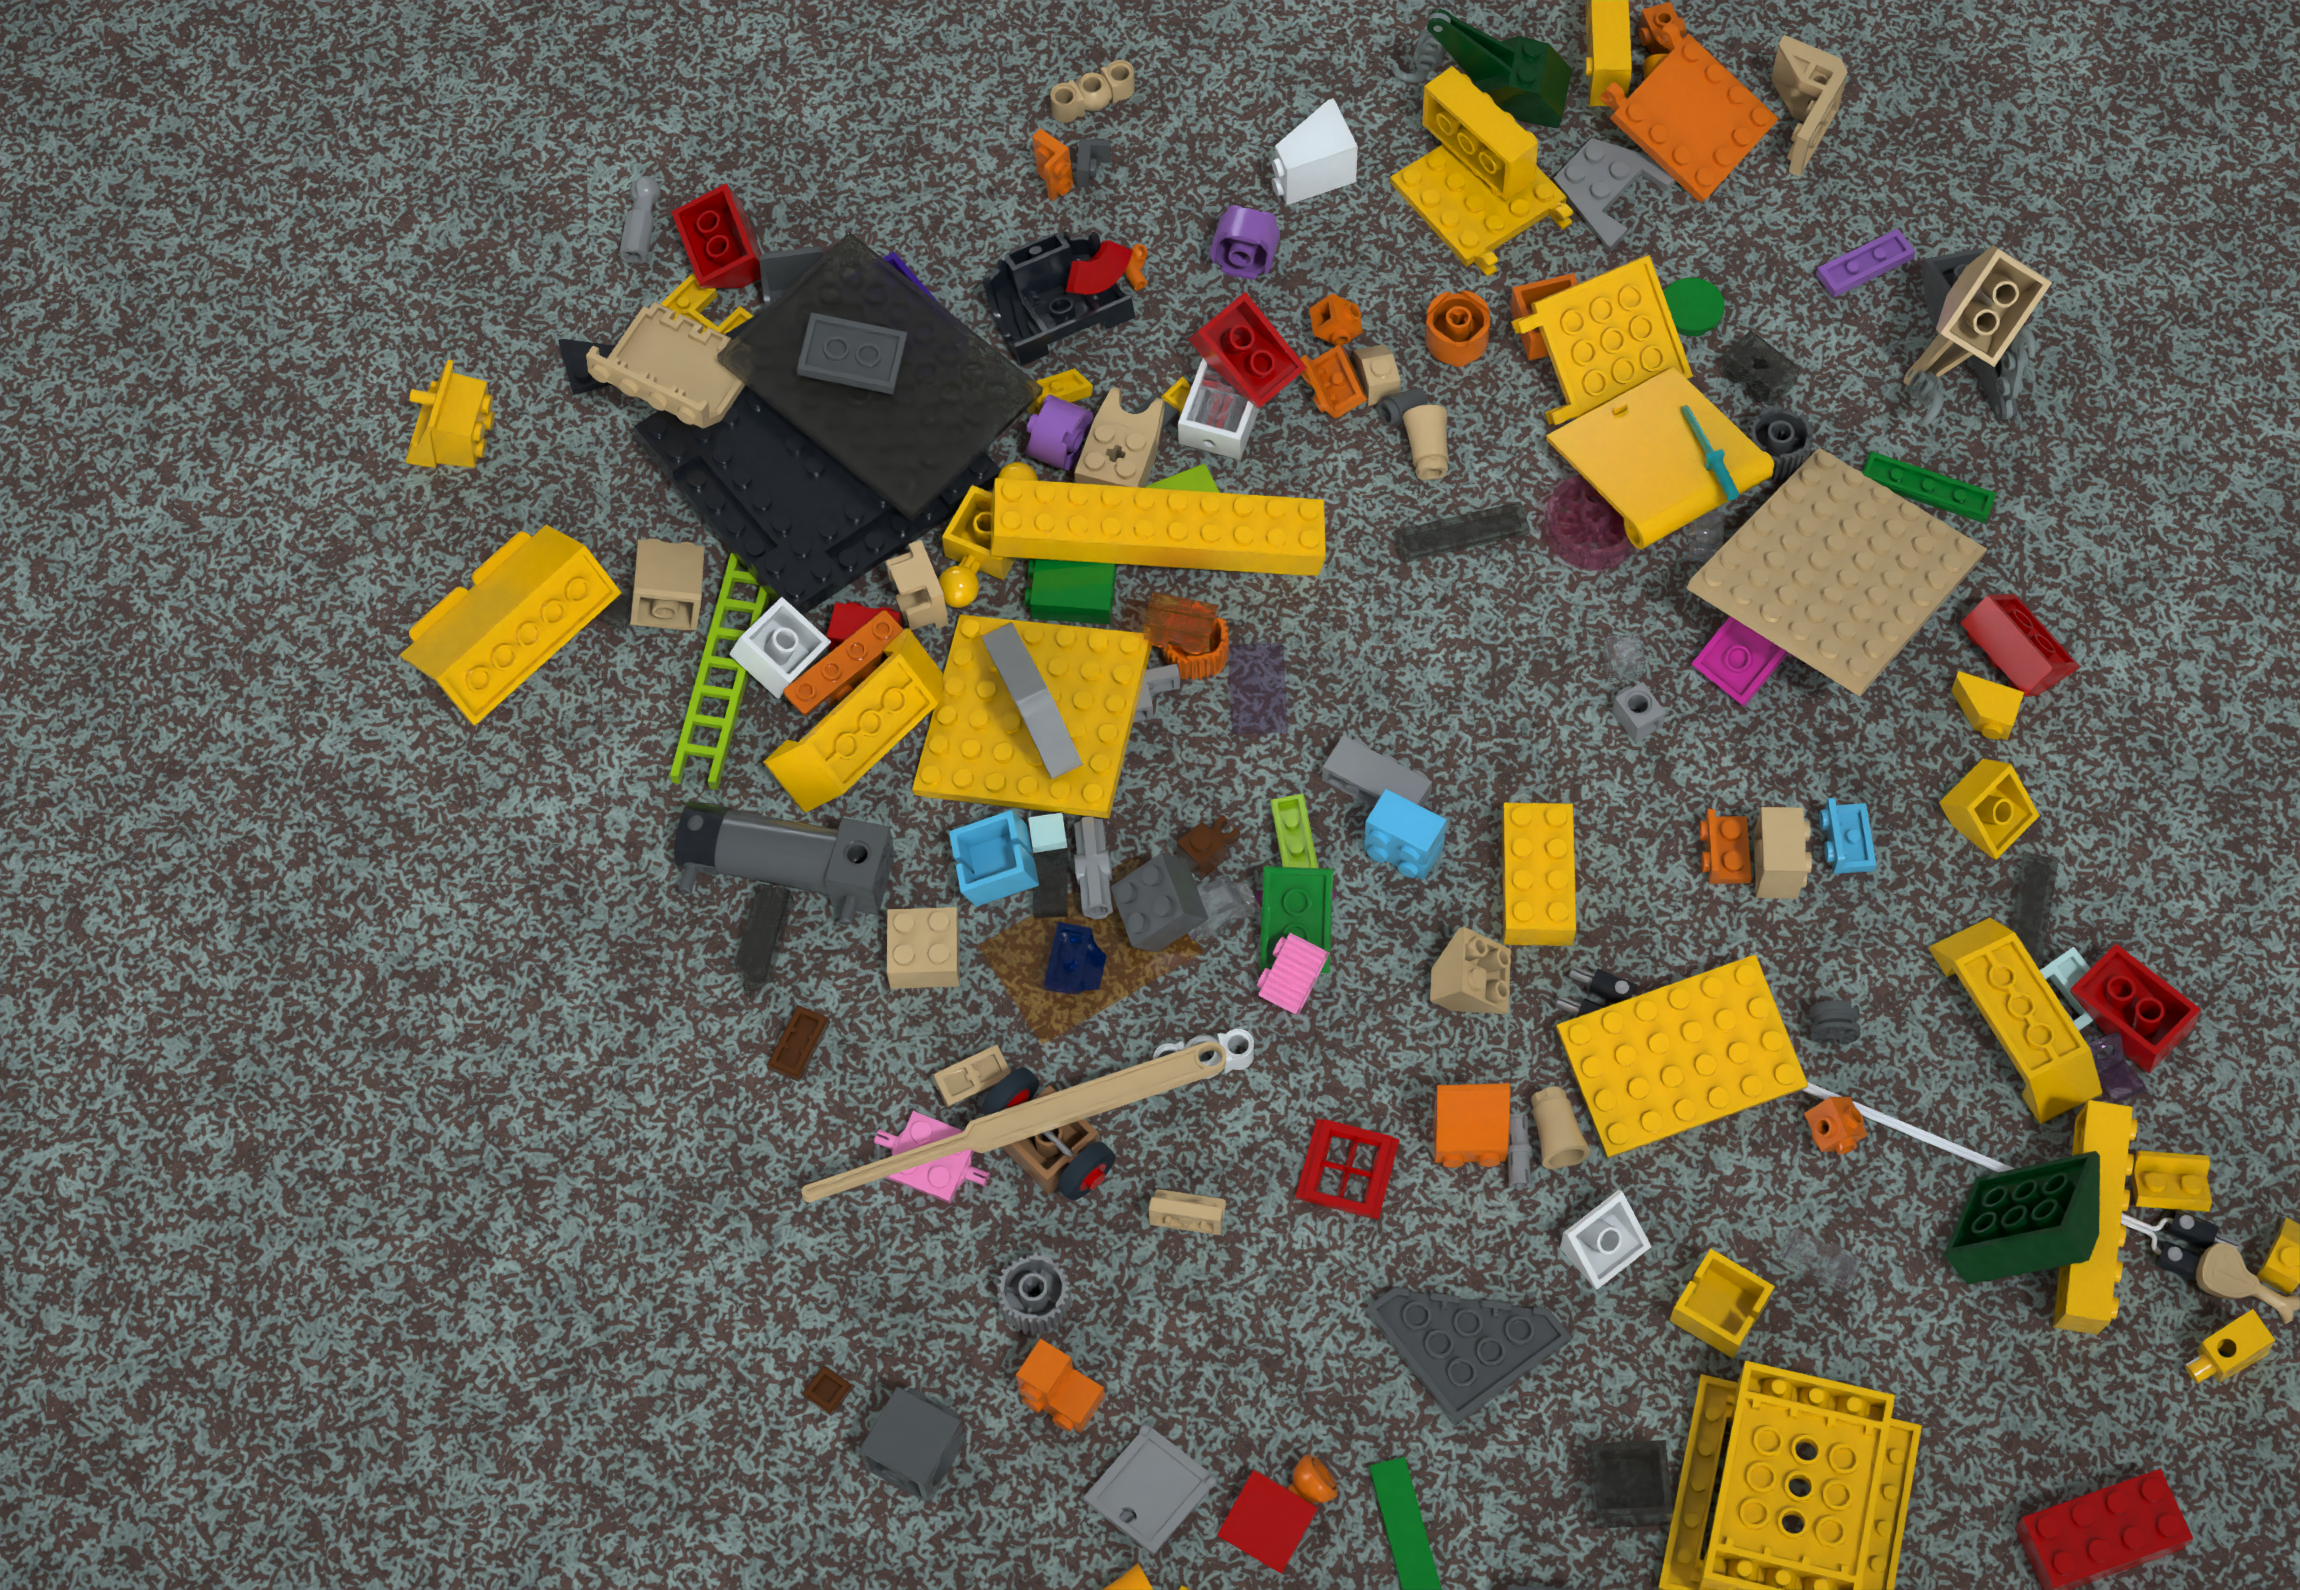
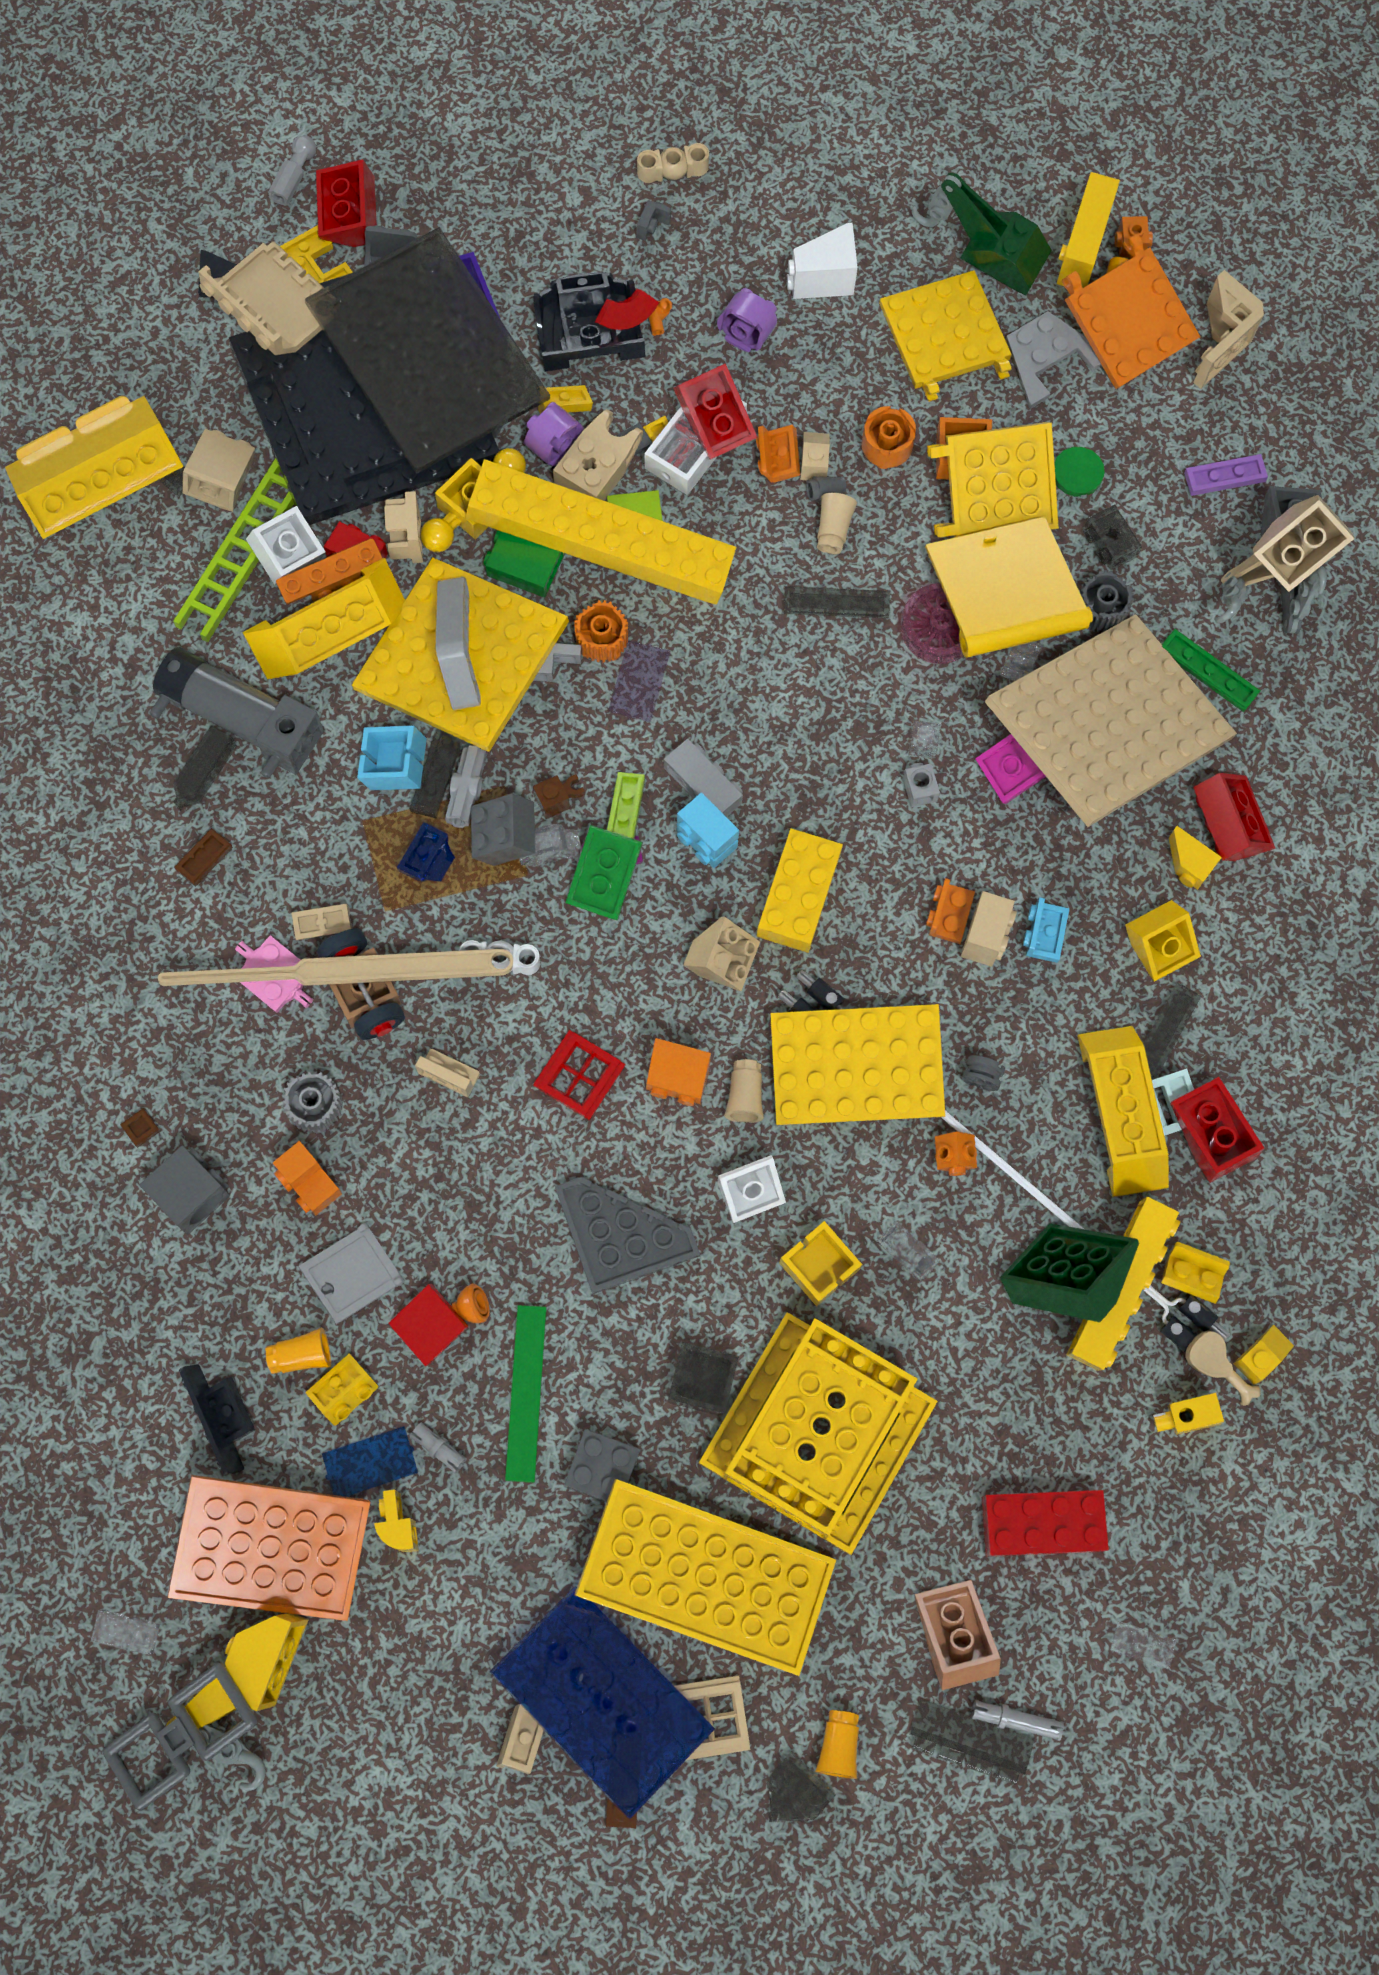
camera: 10 degrees right, 10 degrees up
yellow piece [405,360,495,468] -> none
dark grey plate [797,312,907,395] -> none
tan brick [887,907,960,989] -> none
light aqua tile [1028,812,1067,853] -> none
orange bracket [1032,128,1074,201] -> none
clear orange brick [1143,592,1219,654] -> none
bright pink brick [1257,933,1330,1015] -> none
orange brick [1309,294,1363,346] -> none
yellow brick [1422,66,1538,201] -> none
light grey pin [1507,1114,1533,1189] -> none
teal sword [1681,405,1740,500] -> none
clear purple bracket [2088,1032,2146,1104] -> none

